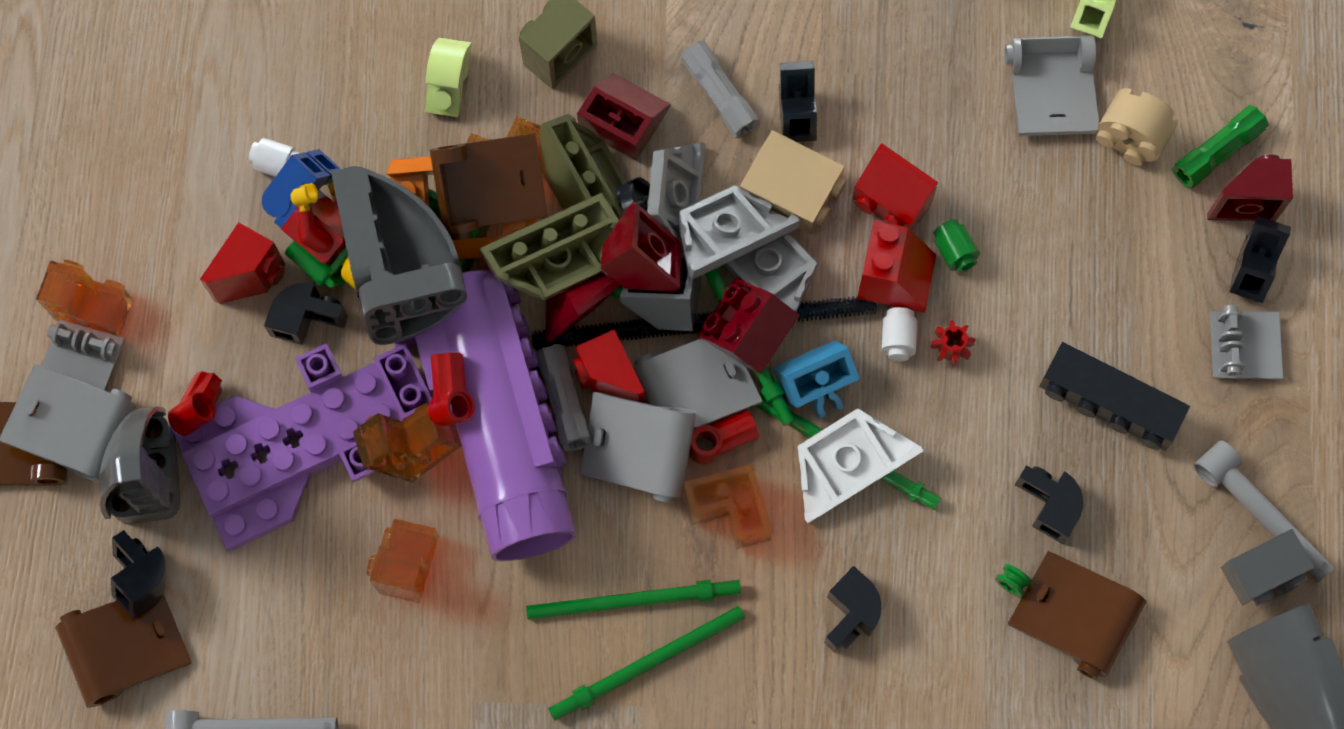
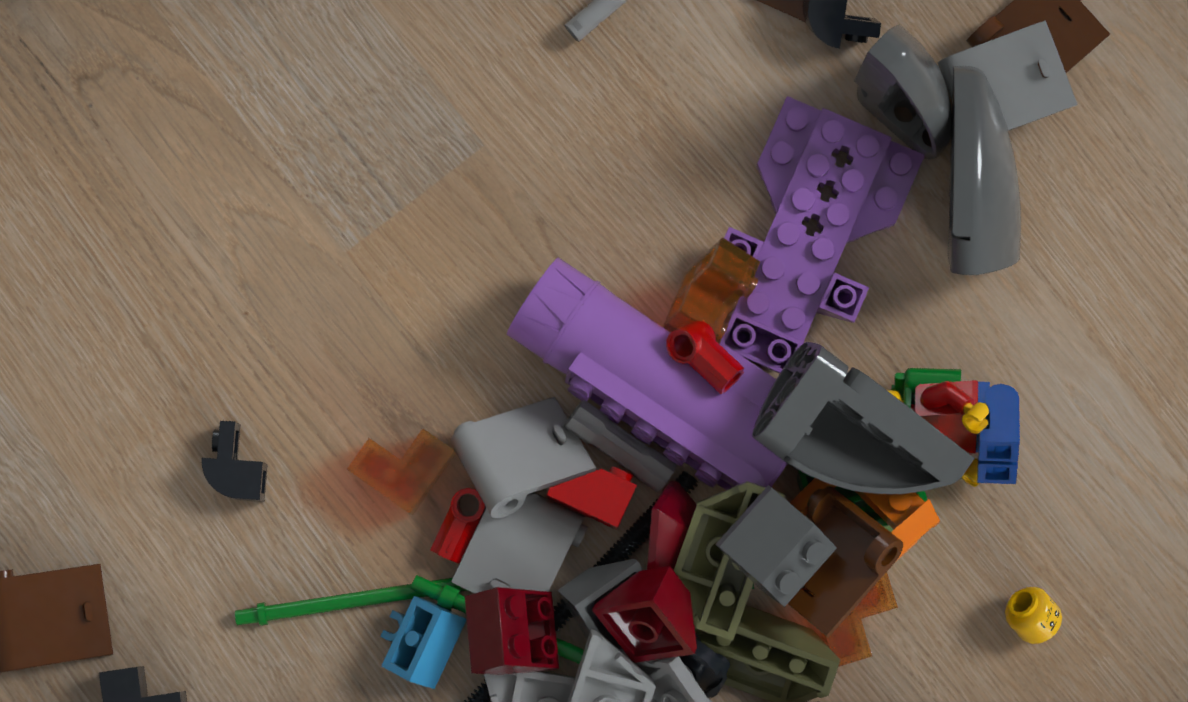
camera: 140 degrees right, 10 degrees up
clear orange brick [36,260,133,337] -> none
light grey hinge [42,319,125,390] -> none
red piece [168,371,223,436] -> none
red slope [200,222,286,304] -> none
white brick [248,137,299,177] -> none
black brick [264,283,348,345] -> none
clear orange brick [367,518,439,603] -> none
yellowish green brick [425,38,472,117] -> none
green bar [526,579,741,620] -> none
green bar [548,606,745,721] -> none
white wing [798,408,924,524] -> none
green bush [995,564,1032,597] -> none
none -> dark grey slope [715,485,837,607]
none -> dark grey panel [948,66,1021,275]
none -> yellow head [1005,587,1062,644]

